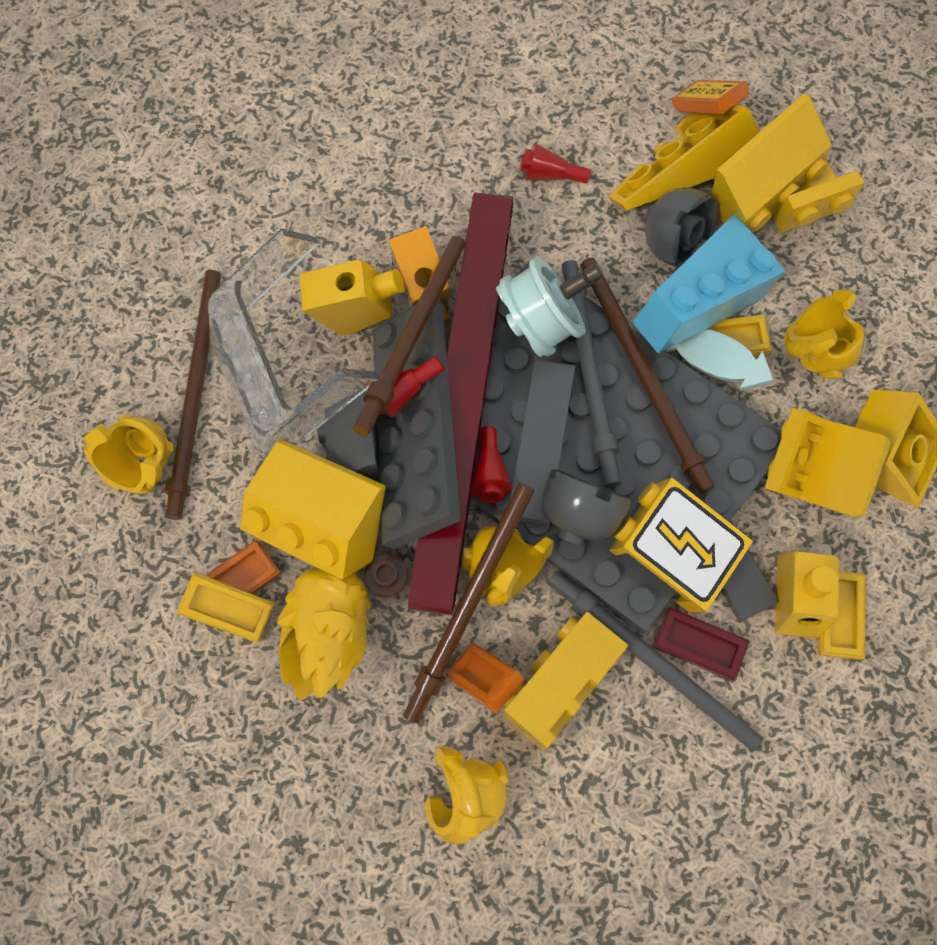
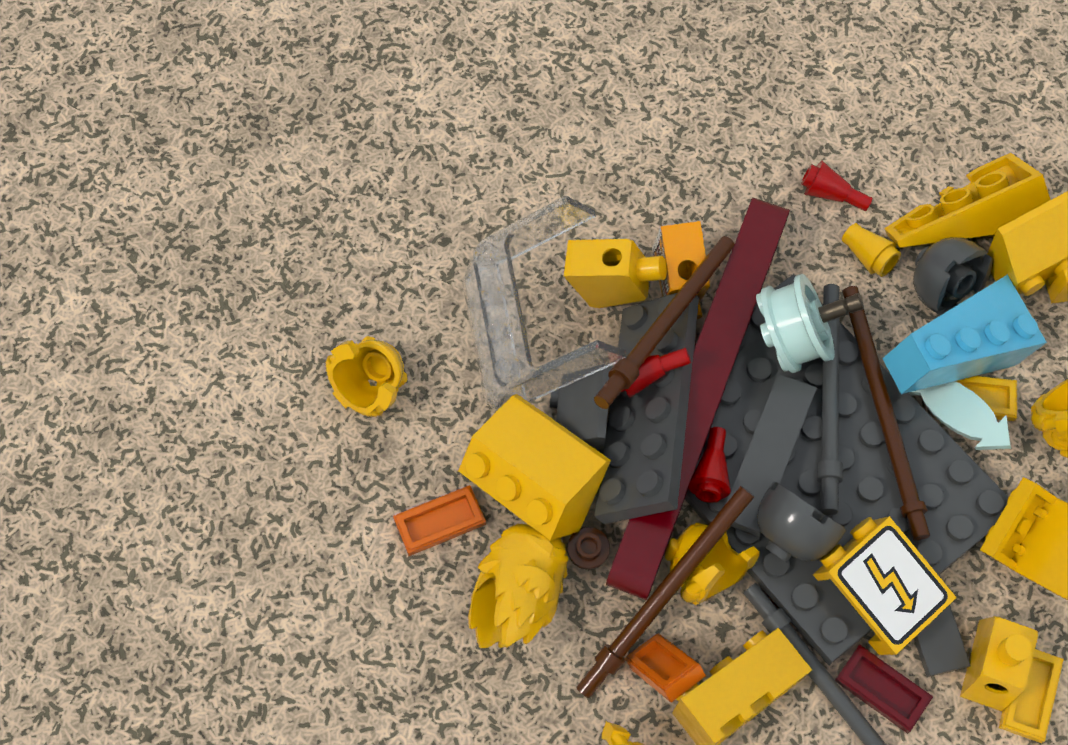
camera: 10 degrees right, 5 degrees down
reddish brown bar [165,270,221,520] -> none
yellow tile [176,571,275,644] -> none
orange tile [671,80,750,115] -> none
none -> yellow cone [842,223,901,277]

